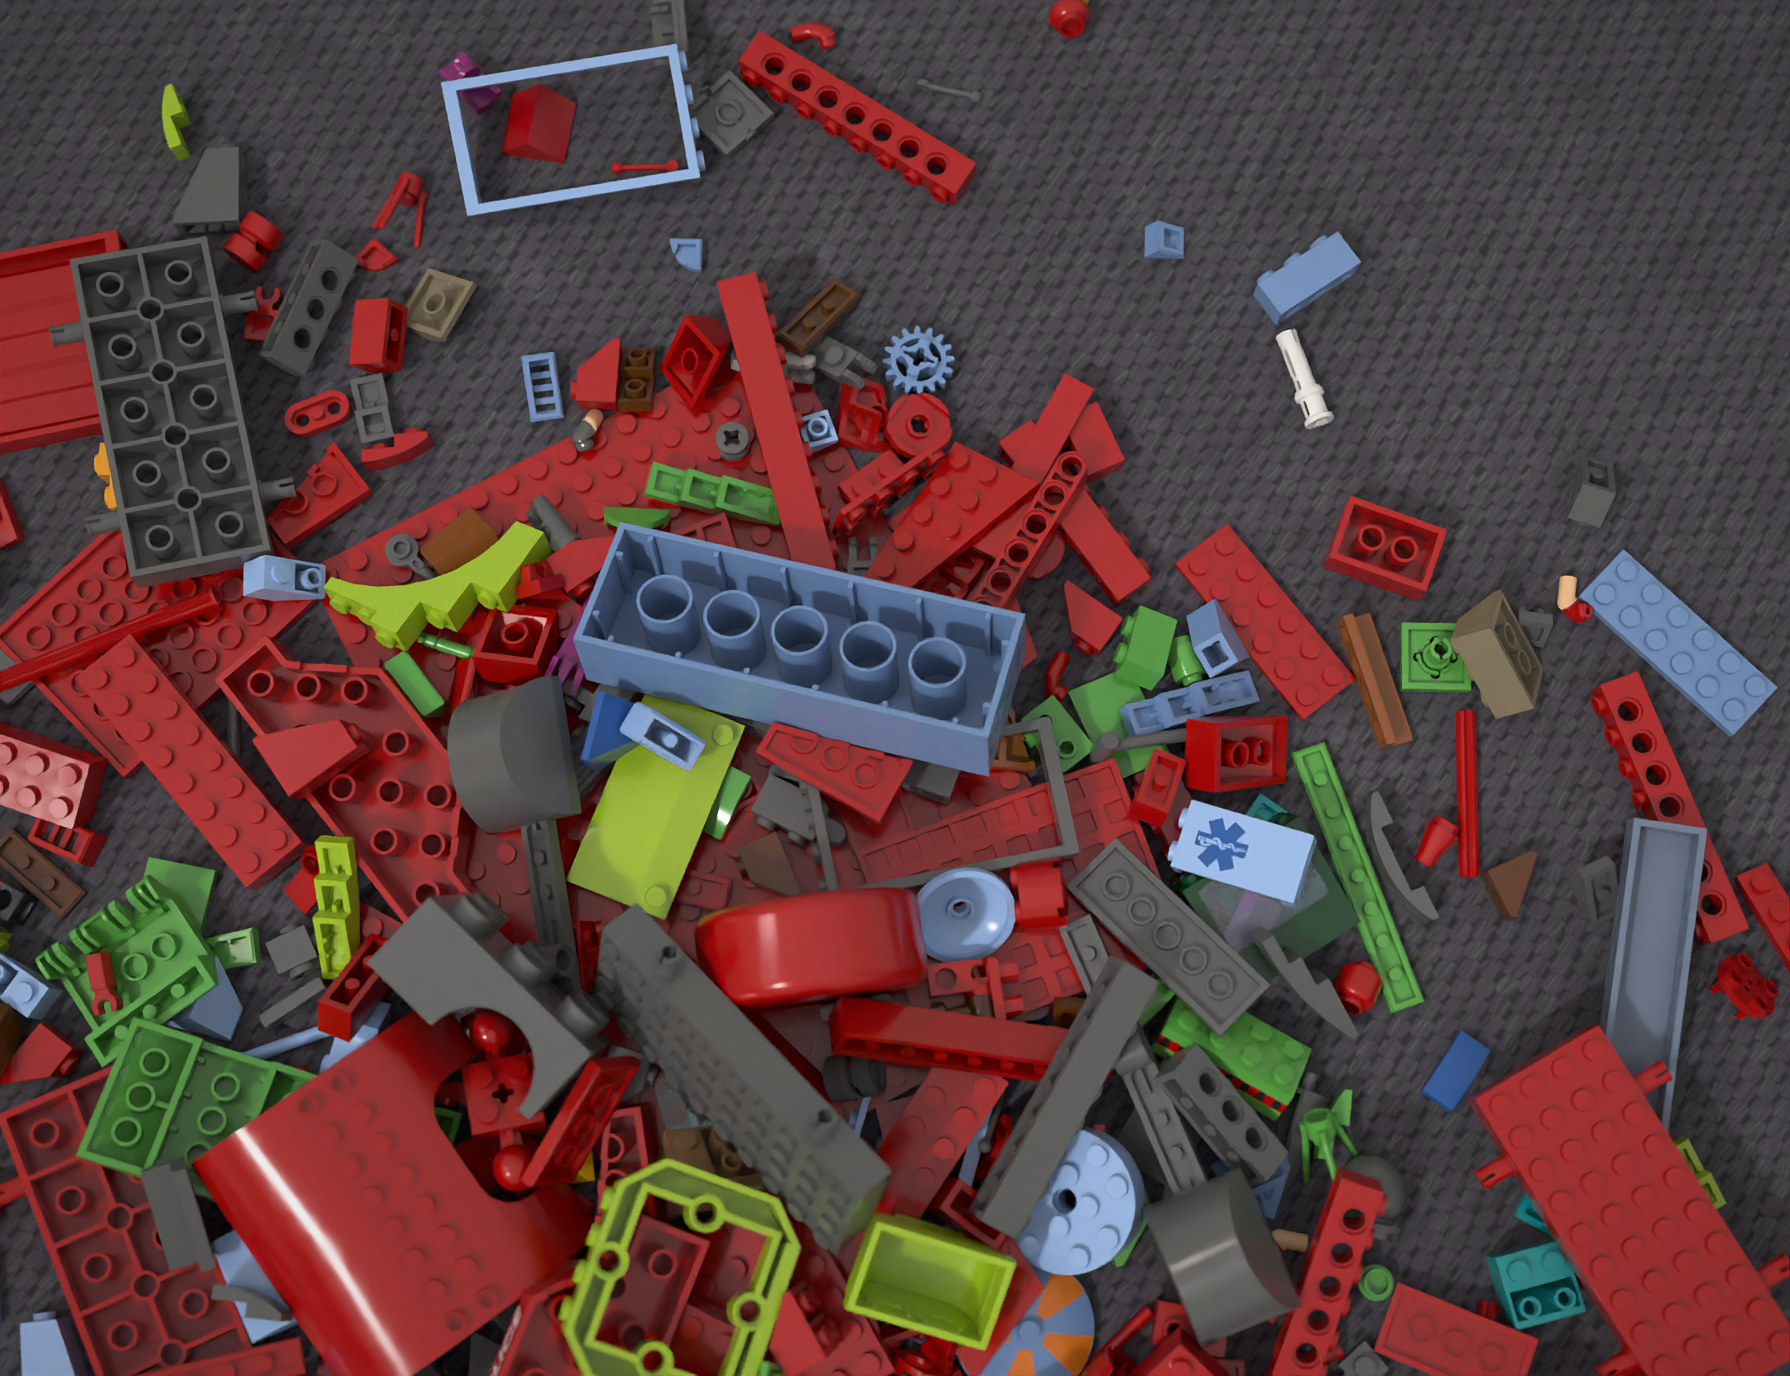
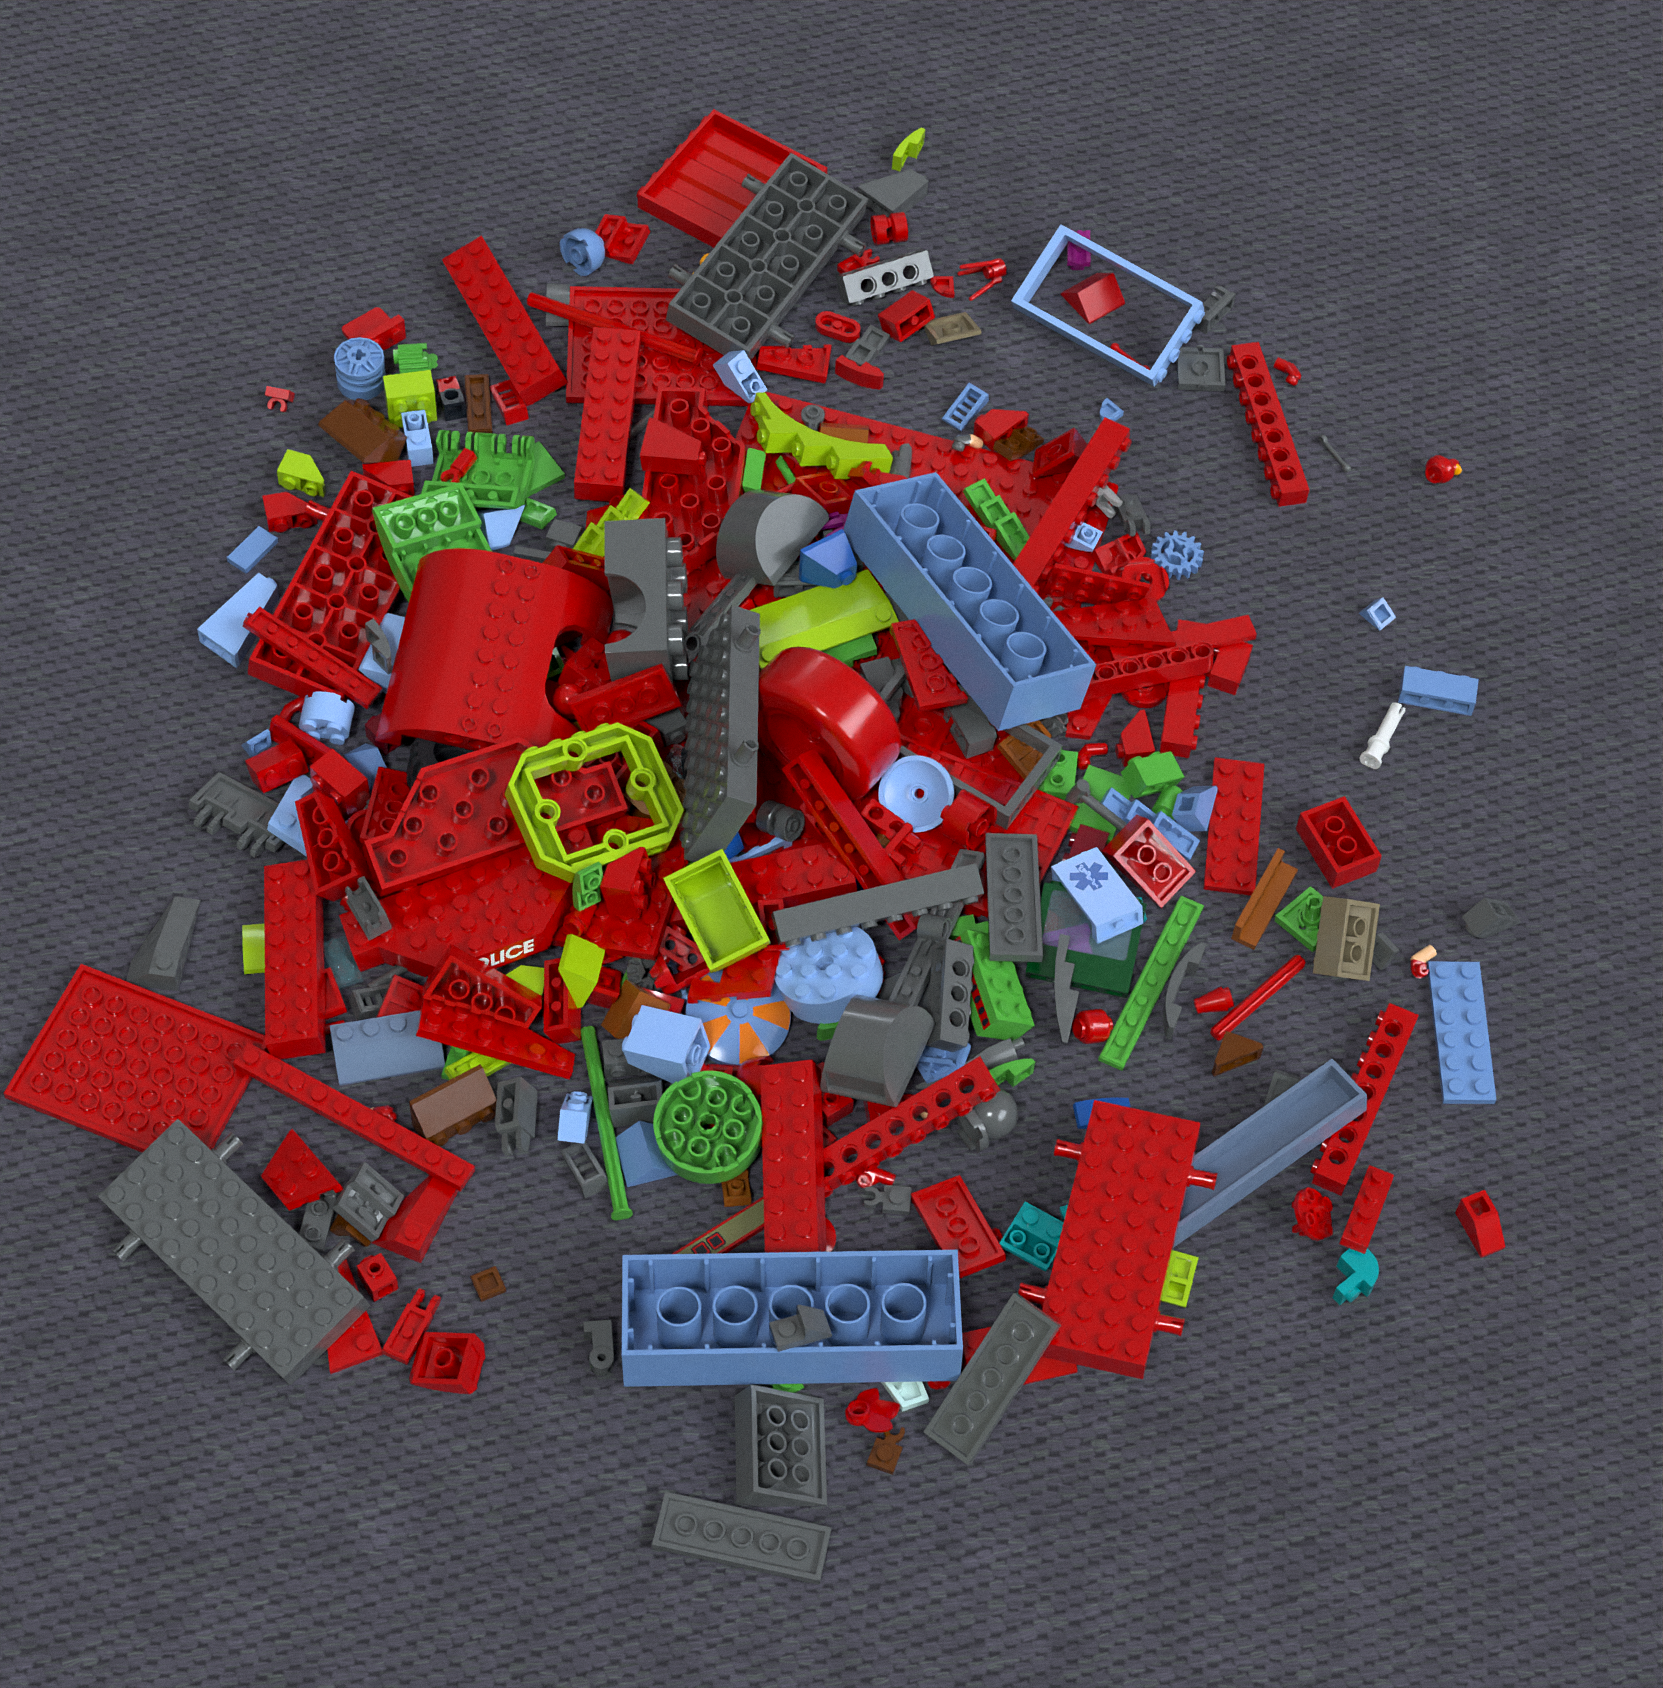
camera: 40 degrees right, 20 degrees down
dark grey panel [140,1156,216,1273] -> none
light blue brick [620,701,706,771] -> none
dark grey wheel [715,422,750,462] -> none
reddish brown tile [775,278,861,358] -> none
red plate [1127,747,1186,828] -> none
bright green plant [1298,1108,1357,1183] -> none
bright green plate [1357,1264,1394,1301] -> none

